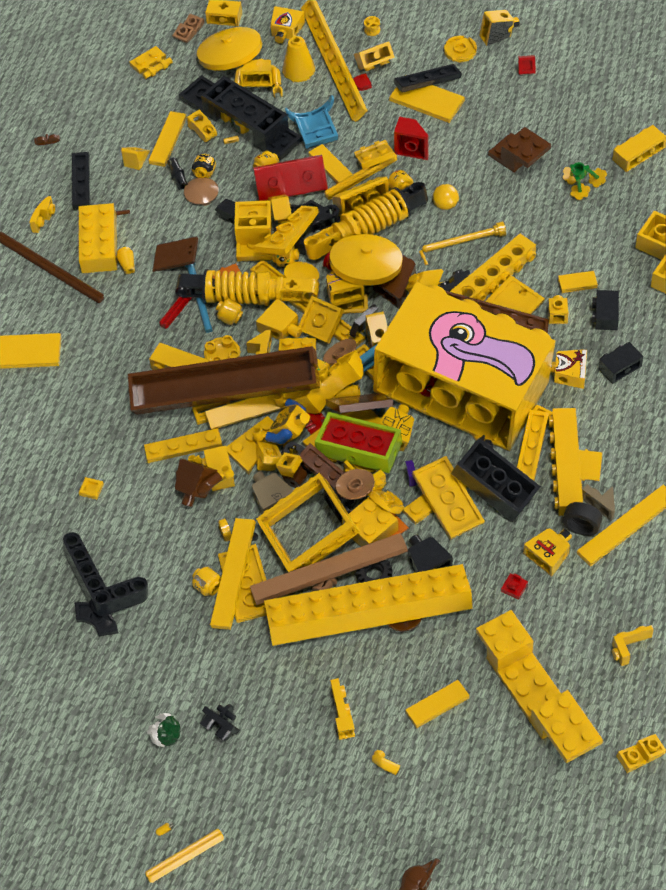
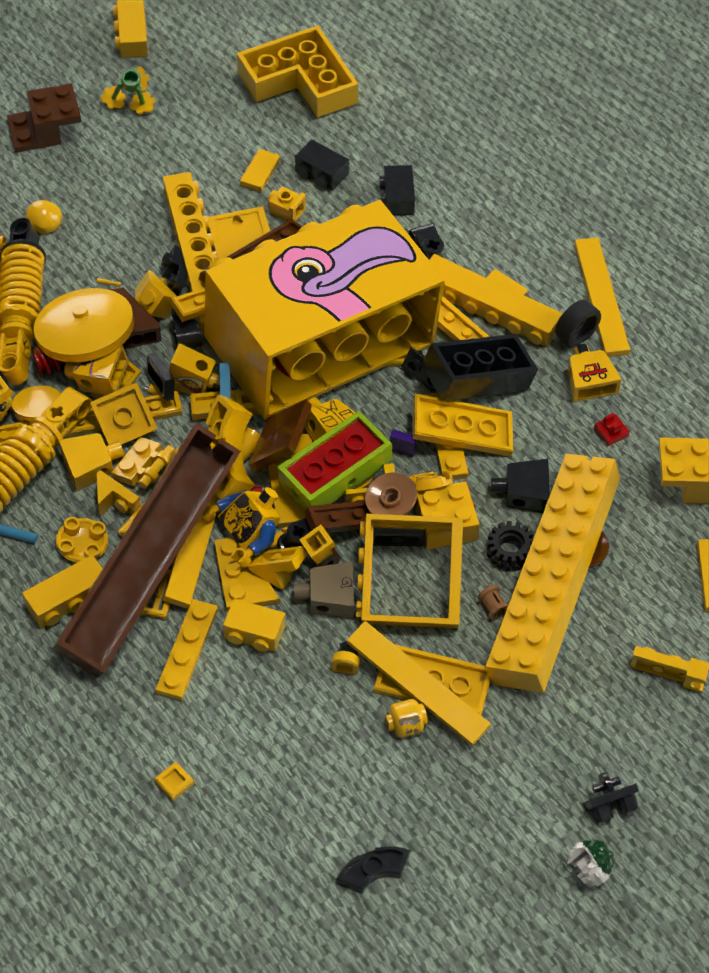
camera: 65 degrees left, 0 degrees up
black beam [63,532,148,616] -> none
reddish brown torso [175,455,234,507] -> none
yellow head [215,298,243,325] -> none
medium nougat tile [250,533,408,605] -> none
medium nougat dish [323,339,357,365] -> none
yellow piece [422,221,506,252] -> none
dark tan slope [582,484,615,521] -> none
none -> black piece [408,223,444,260]

